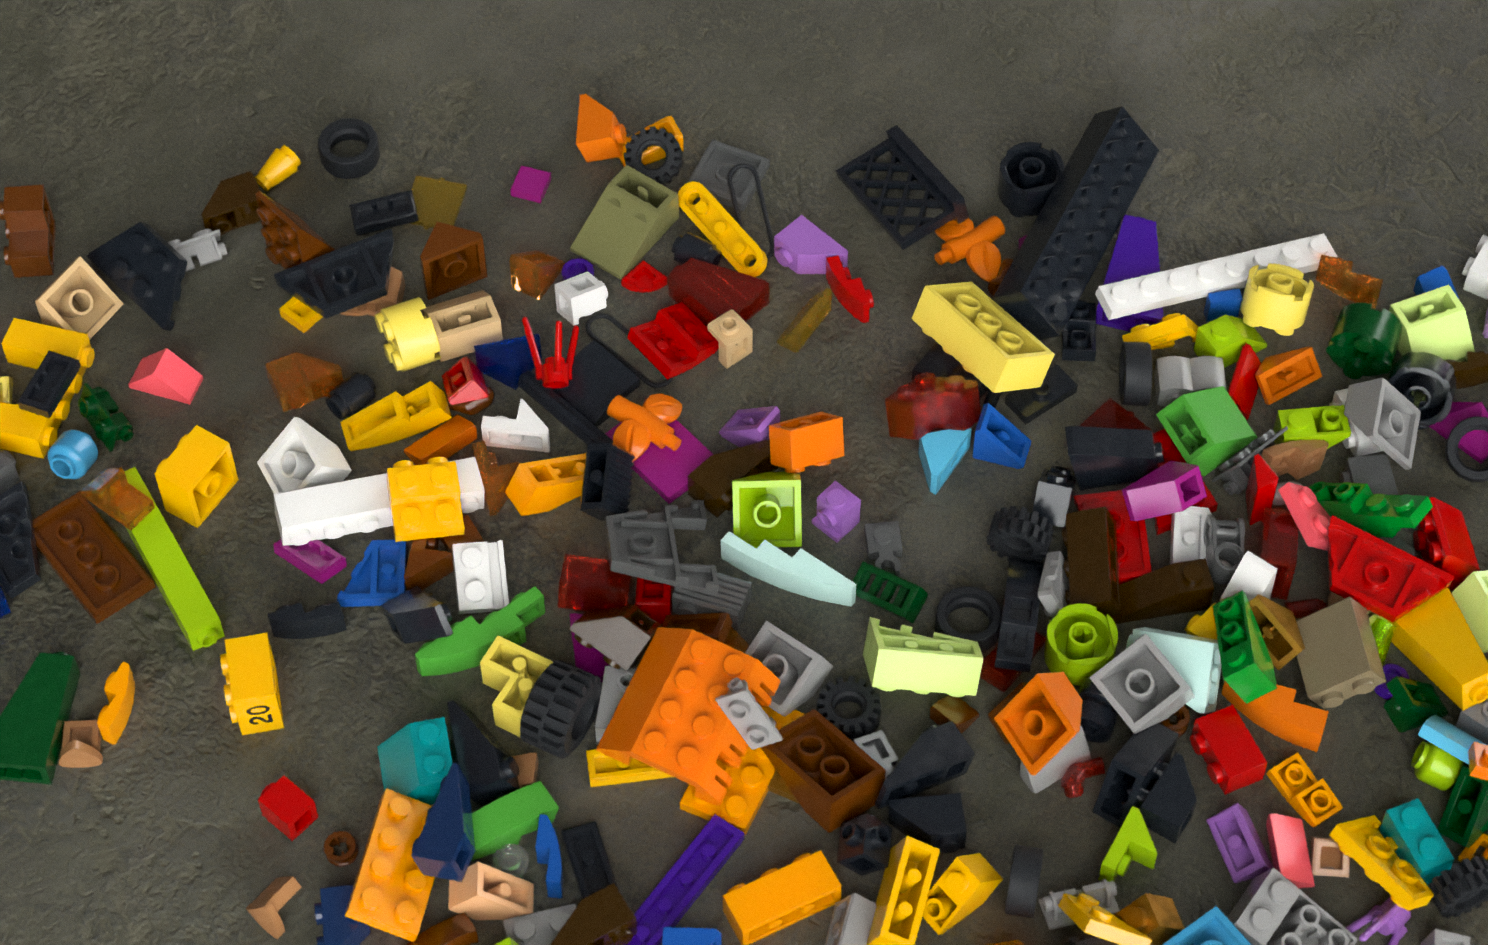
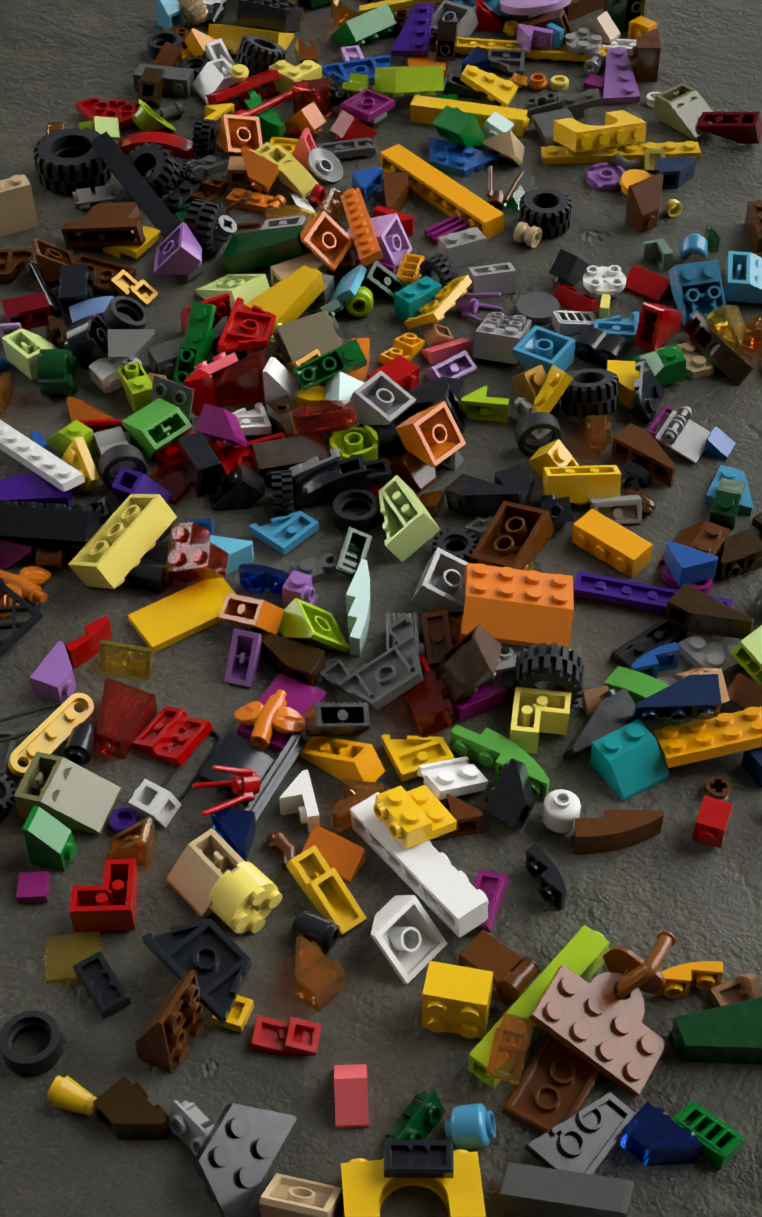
camera: 110 degrees left, 10 degrees down
yellow brick [220,633,284,735] -> none
blue wing [337,540,408,607] -> none
reddish brown slope [420,221,488,300] -> none
red slope [442,356,489,405] -> none
red tile [621,260,667,293] -> none
tan bracket [707,309,753,369] -> none
light grey hinge [715,678,783,750] -> none
dark grey piece [1204,515,1245,584] -> none
light yellow brick [1240,264,1314,336] -> none
none -> green slope [22,806,77,871]
none -> red brick [69,859,139,932]
none -> dark purple slope [111,466,172,503]
none -> yellow tile [128,573,237,653]
none -> clear blue slope [238,564,290,596]
none -> dark azure wing [249,511,319,555]
none -> red slope [249,1015,322,1056]
none -> clear red slope [290,400,357,436]
none -> yellow wing [381,734,454,782]
none -> reddish brown hinge [459,930,541,1006]
none -> plate [528,930,676,1097]
none -> white head [542,789,581,833]
none -> reddish brown slope [573,809,664,854]

